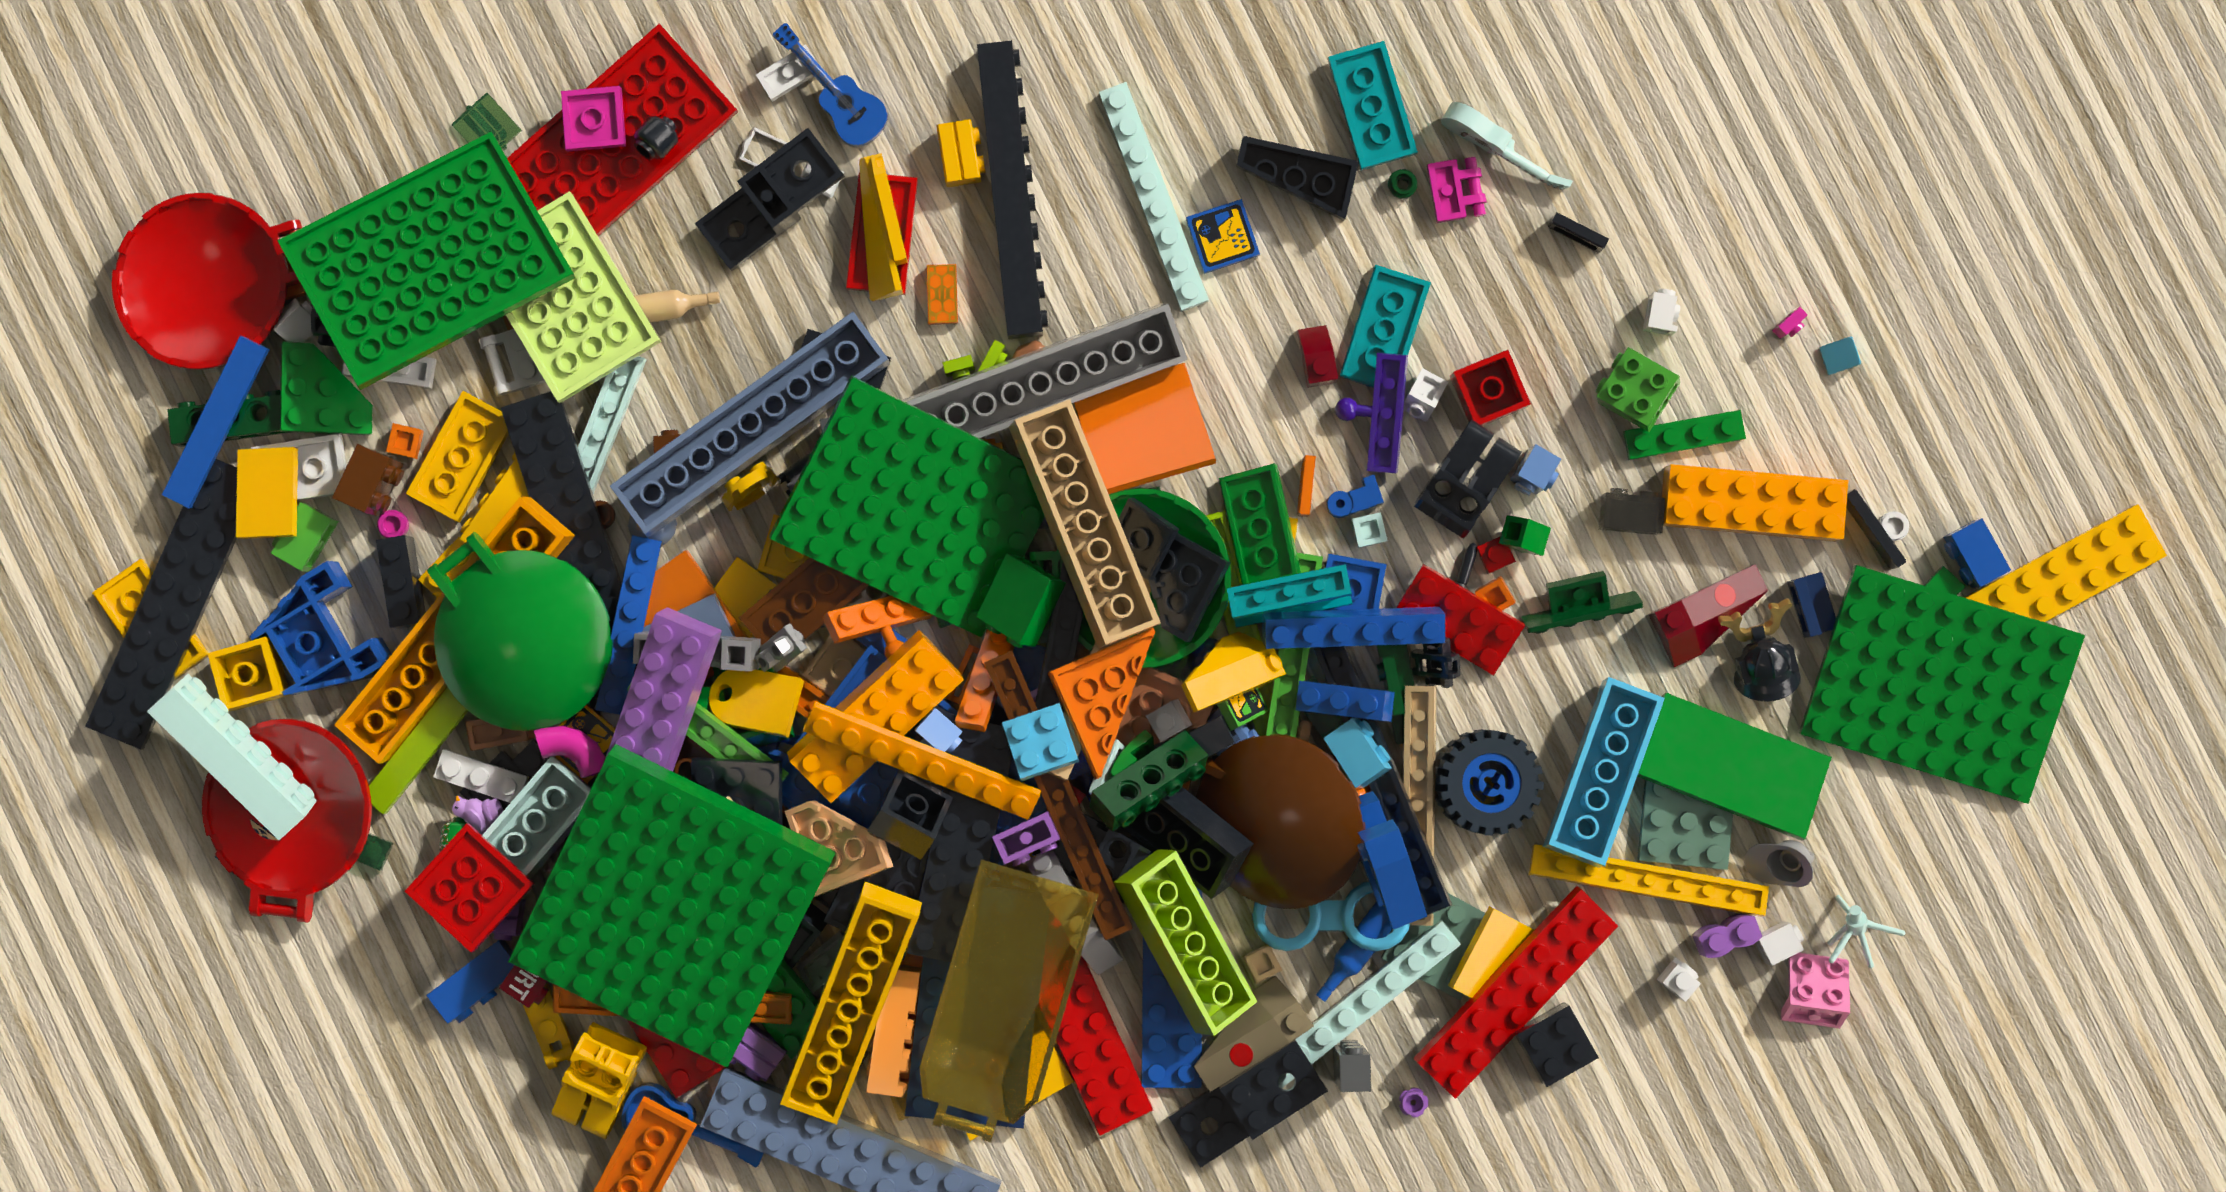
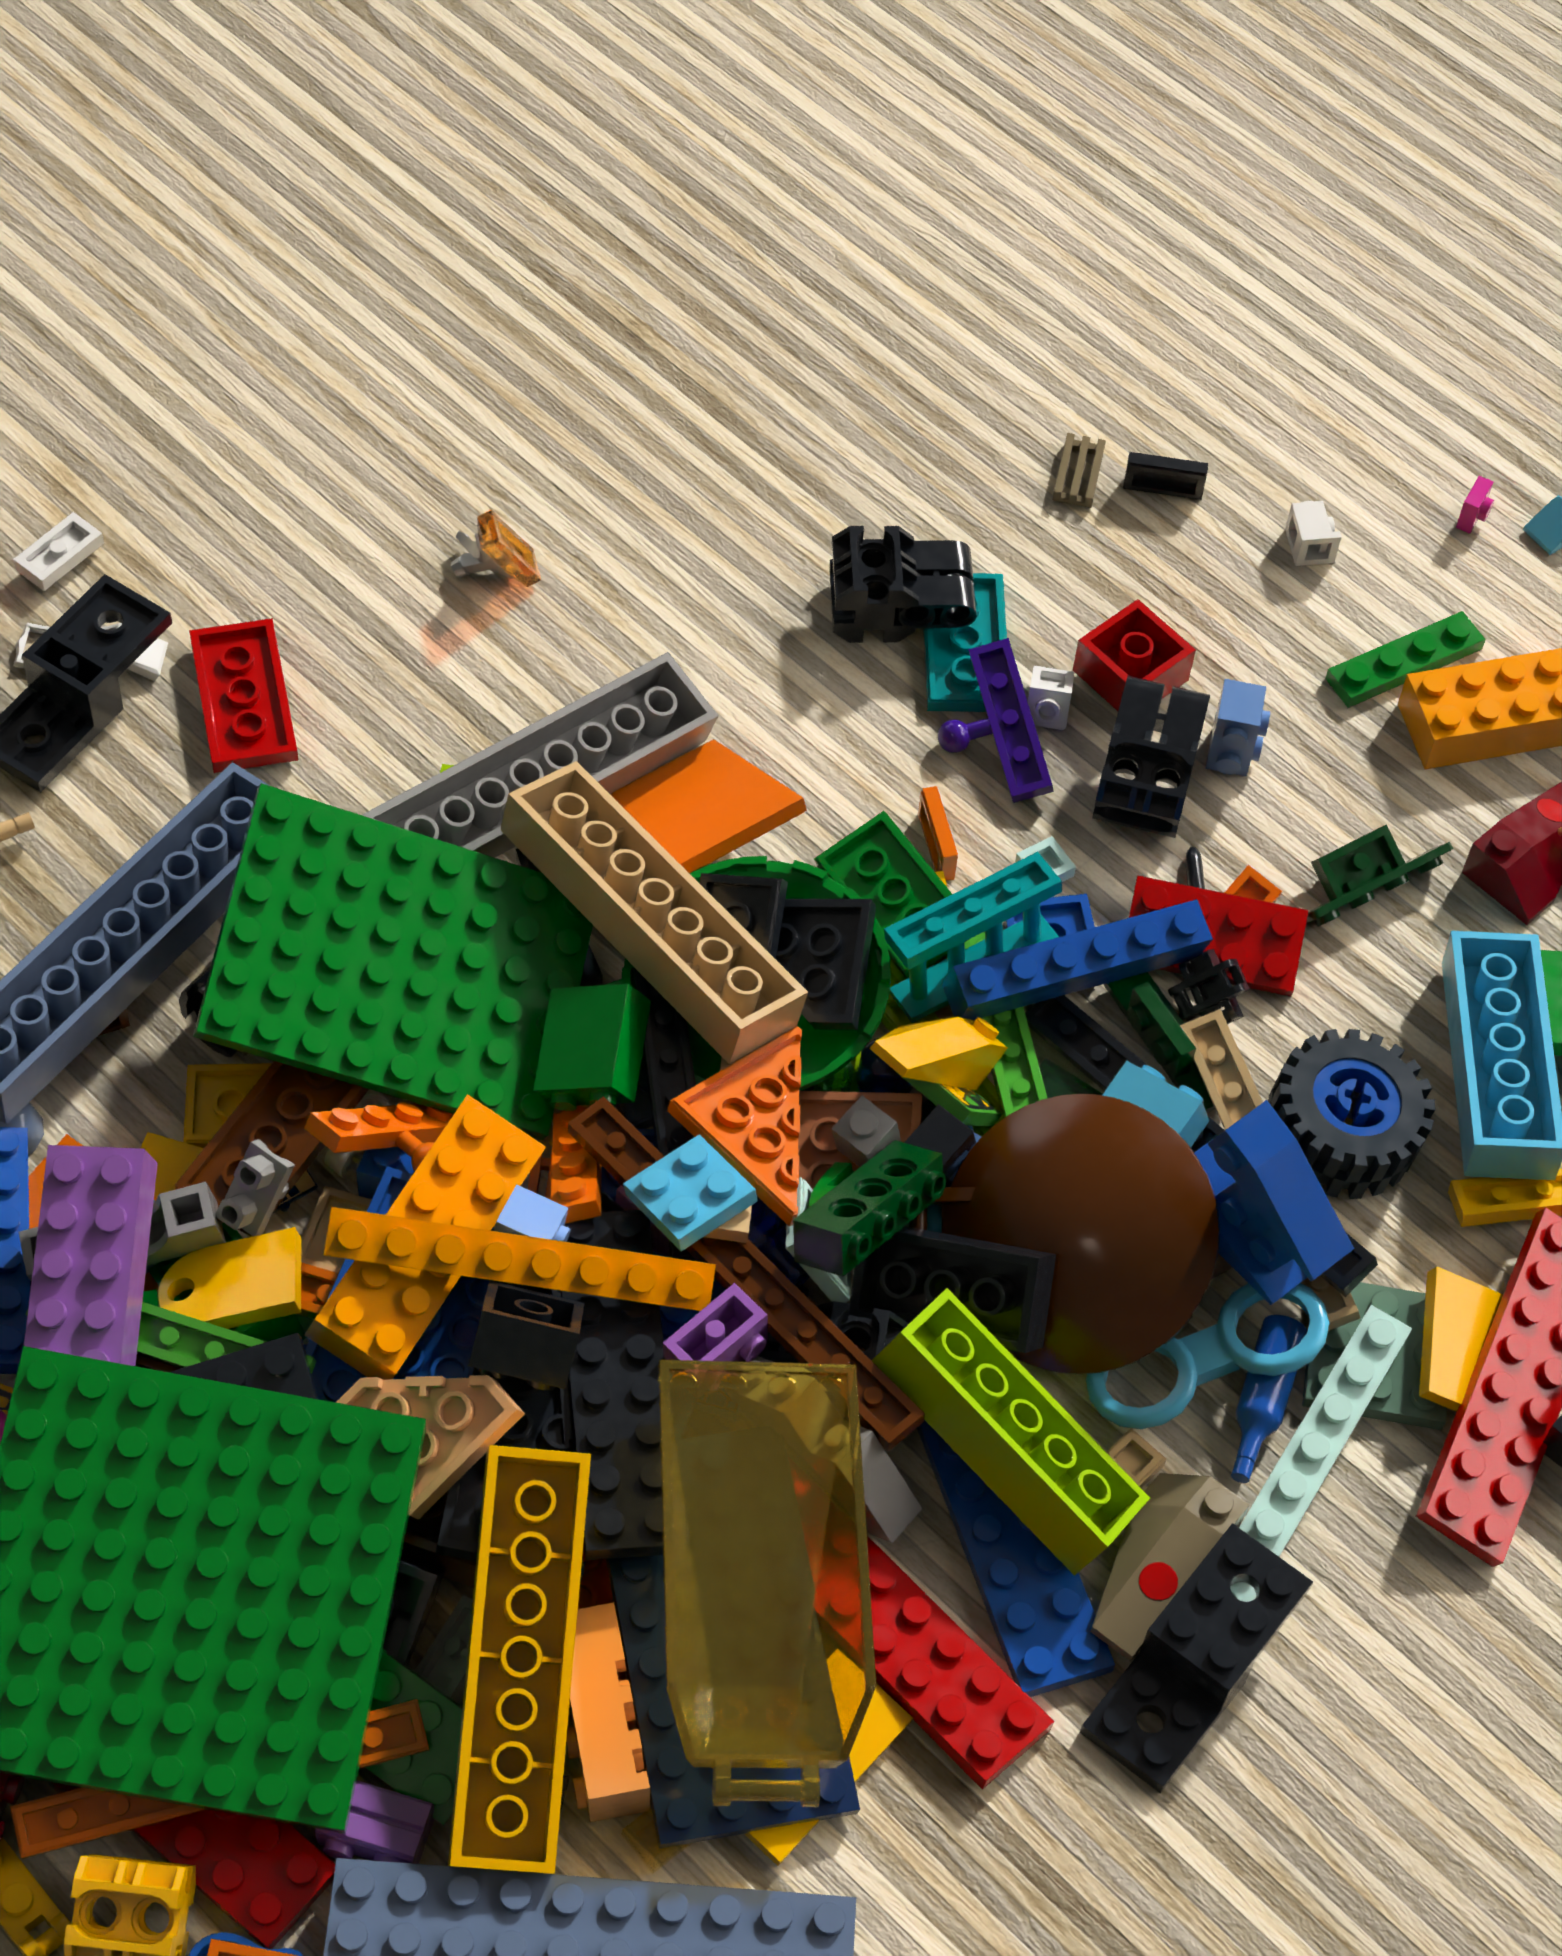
camera: 25 degrees left, 30 degrees down
yellow plate [722,462,777,511] -> none
blue piece [773,23,888,147] -> none
yellow wedge [859,153,908,301] -> none
orange tile [927,264,958,325] -> none
yellow brick [936,119,986,187] -> none
black brick [977,40,1048,339] -> none
light aqua plate [1099,82,1209,312] -> none
tile [1186,199,1260,274] -> none
black wedge [1236,136,1359,221] -> none
blue brick [1296,681,1395,722] -> none
dark red slope [1297,325,1338,388] -> none
blue leg [1326,475,1384,518] -> none
teal plate [1327,41,1418,171] -> none
dark grey brick [1333,1040,1371,1092] -> none
dark green plate [1388,169,1417,199] -> none
medium lavender plate [1399,1087,1428,1117] -> none
dark pink plate [1426,157,1487,223] -> none
light aqua piece [1441,102,1573,190] -> none
red plate [1477,536,1516,574] -> none
green brick [1499,515,1551,556] -> none
bright green brick [1596,347,1681,432] -> none
clear smoke brick [1598,488,1666,535] -> none
none -> clear orange piece [451,510,541,587]
none -> black connector [829,526,977,643]
none -> dark tan tile [1052,433,1106,508]

